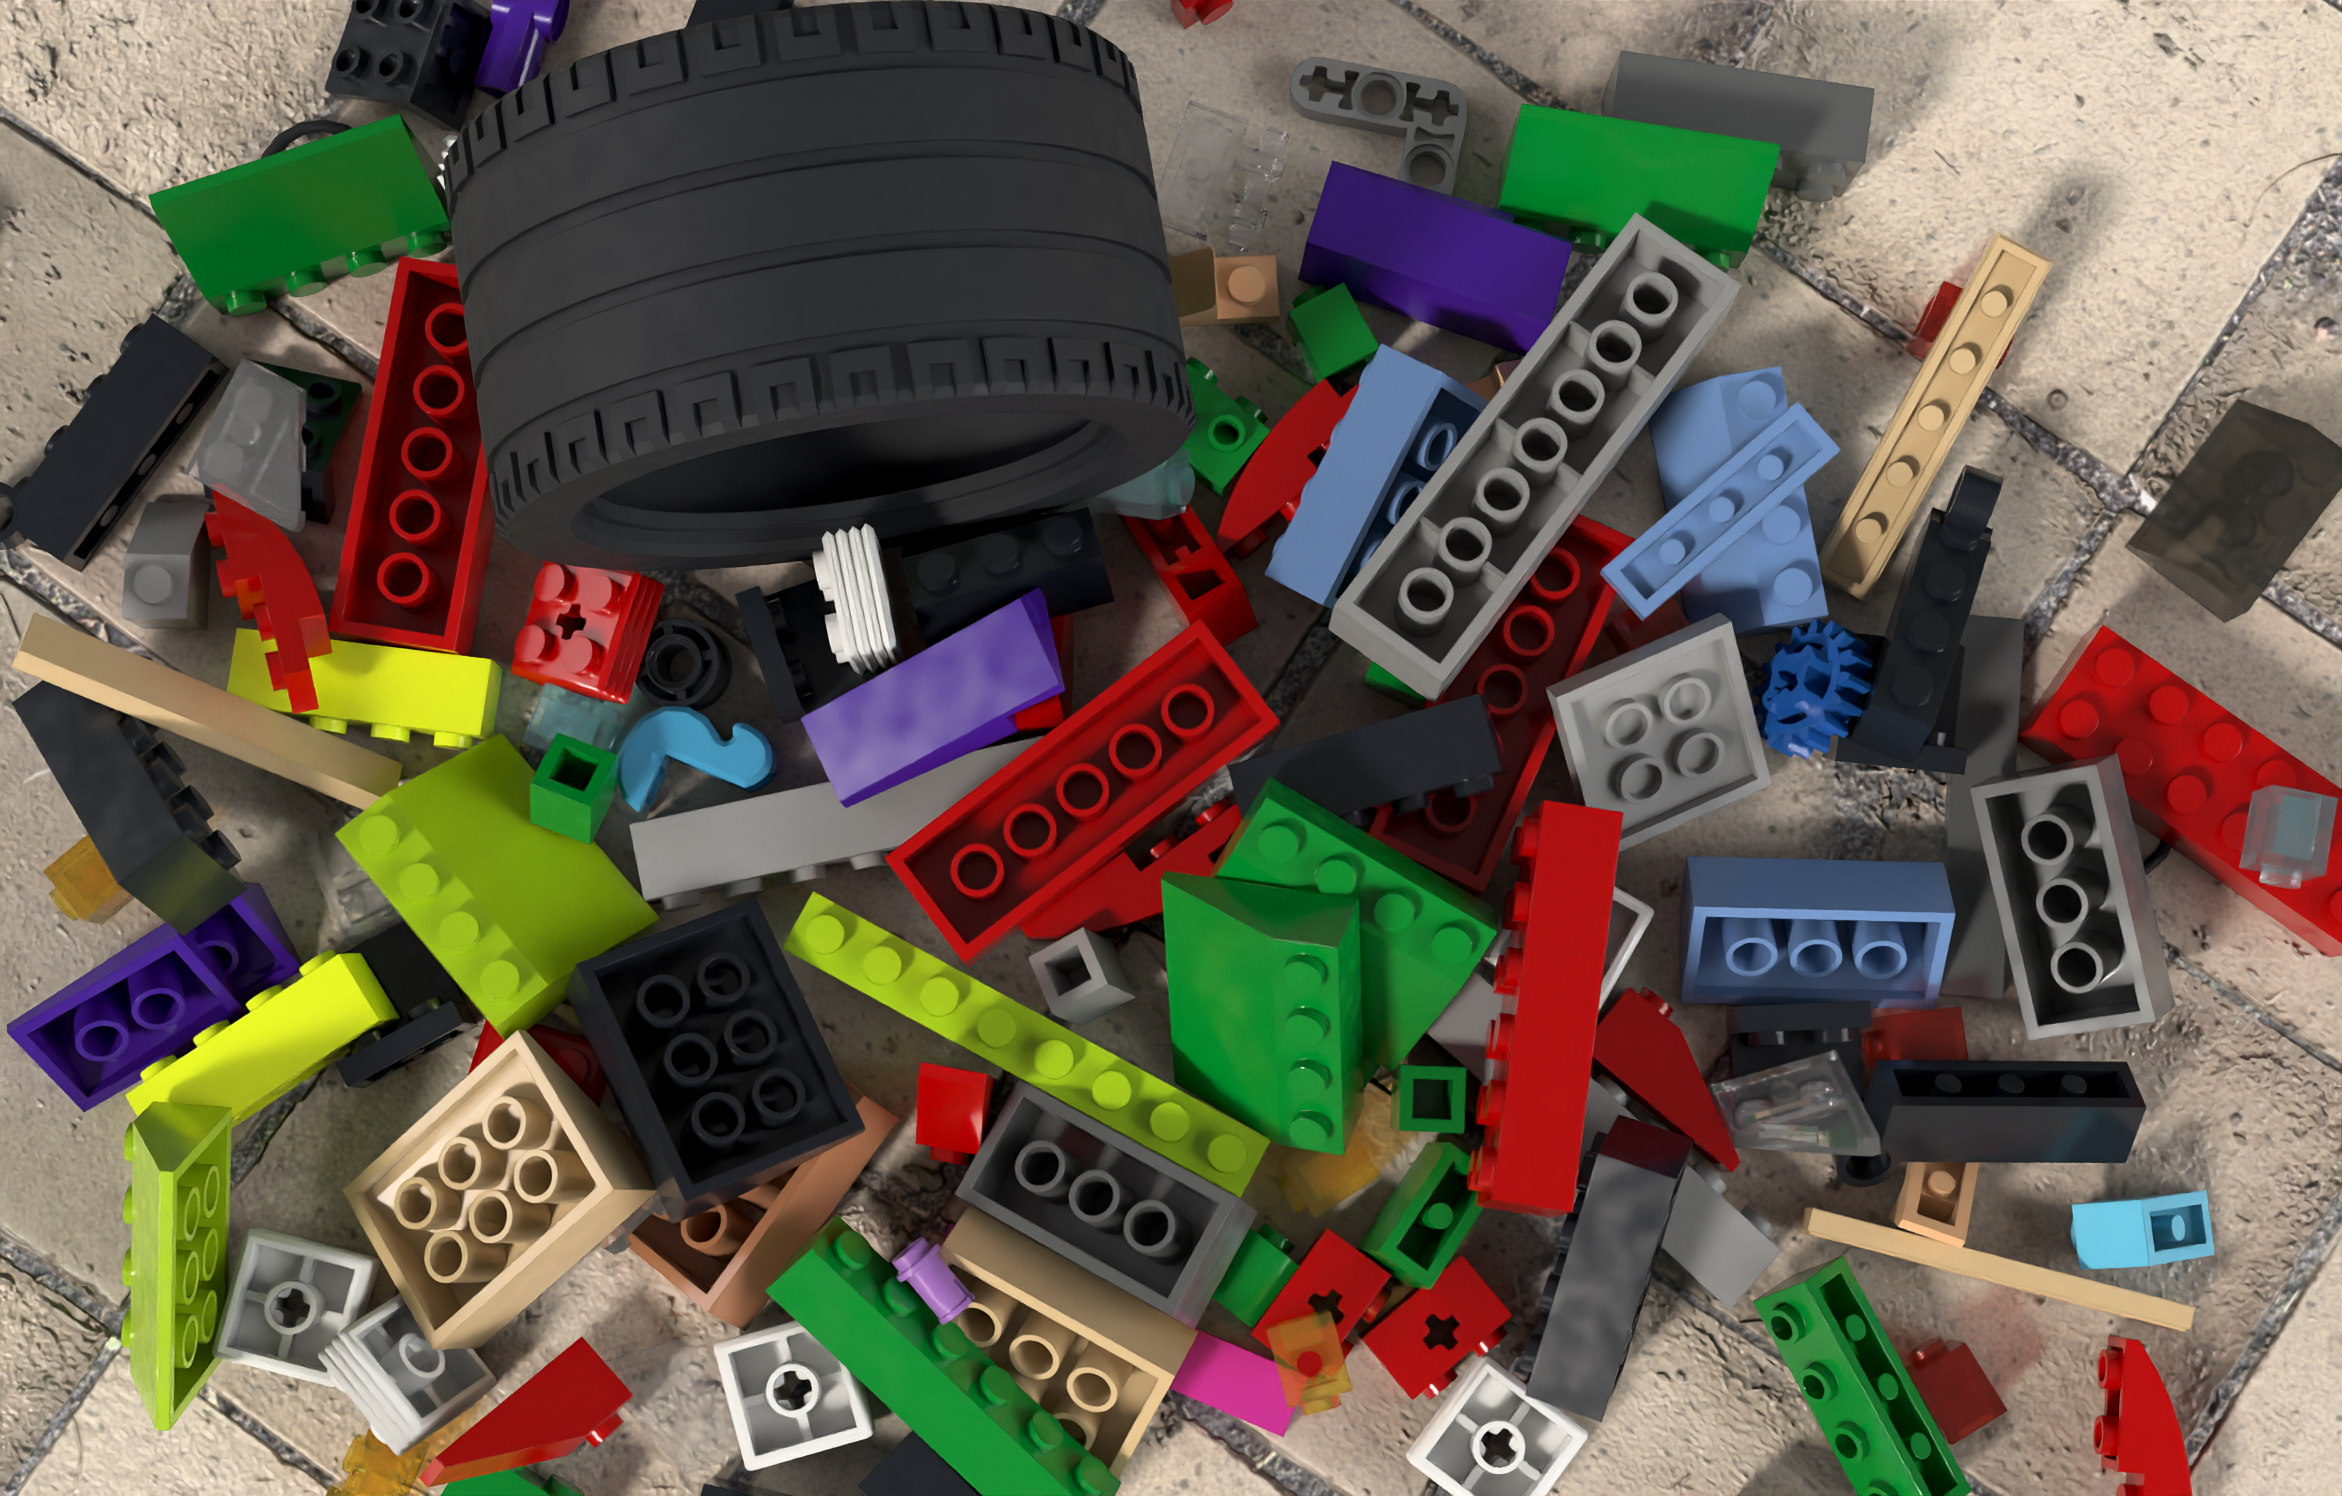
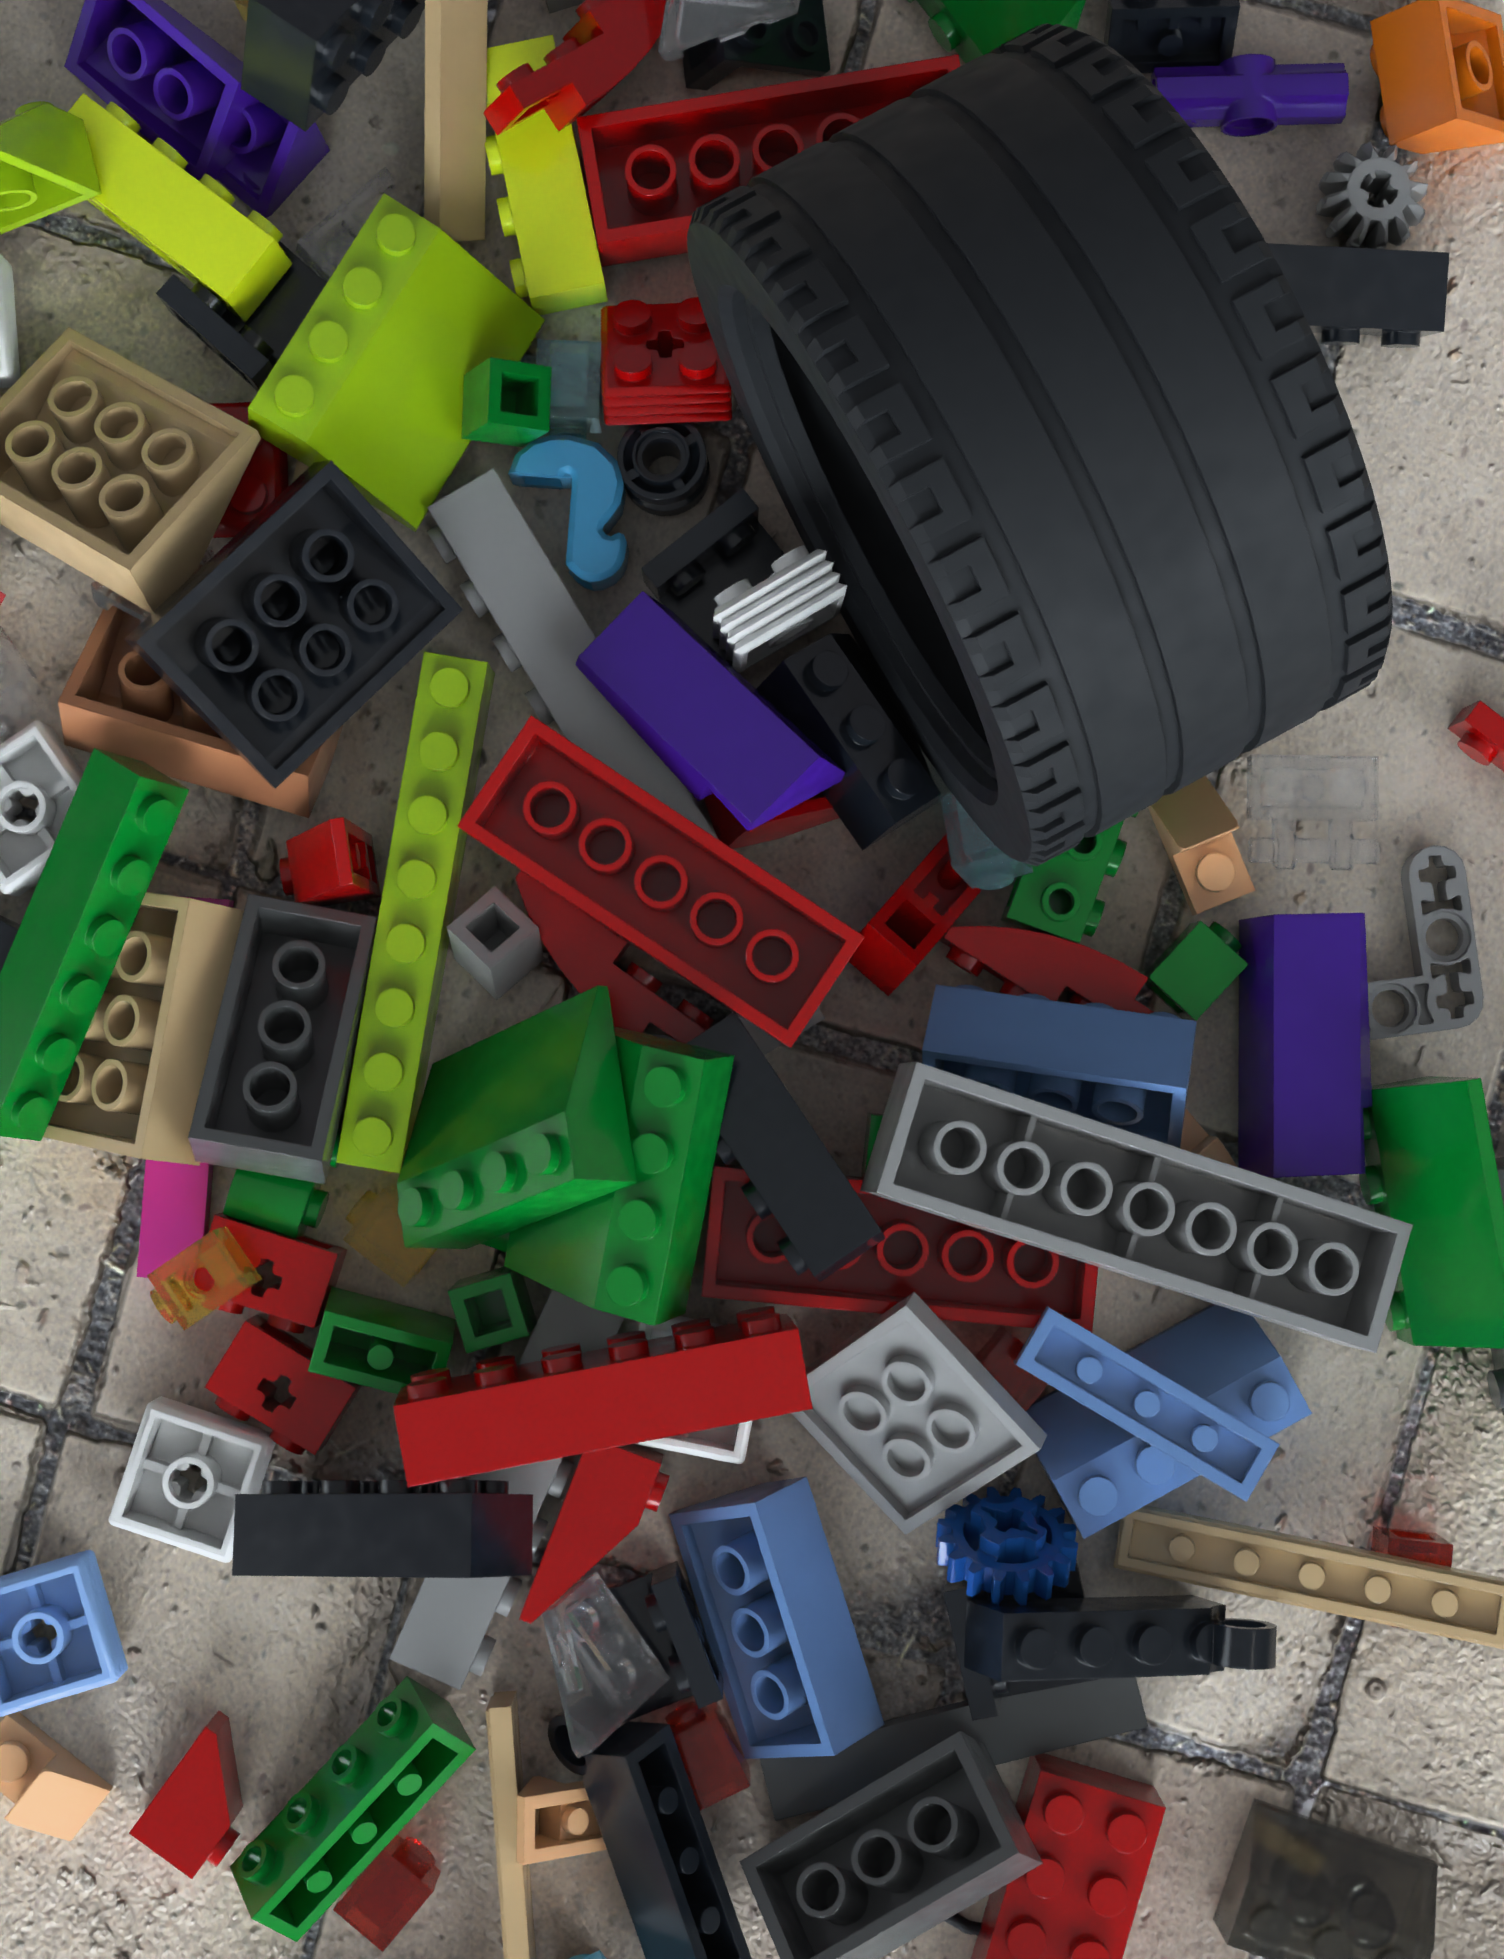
camera: 65 degrees right, 5 degrees up
medium lavender pin [892,1236,975,1325] -> none

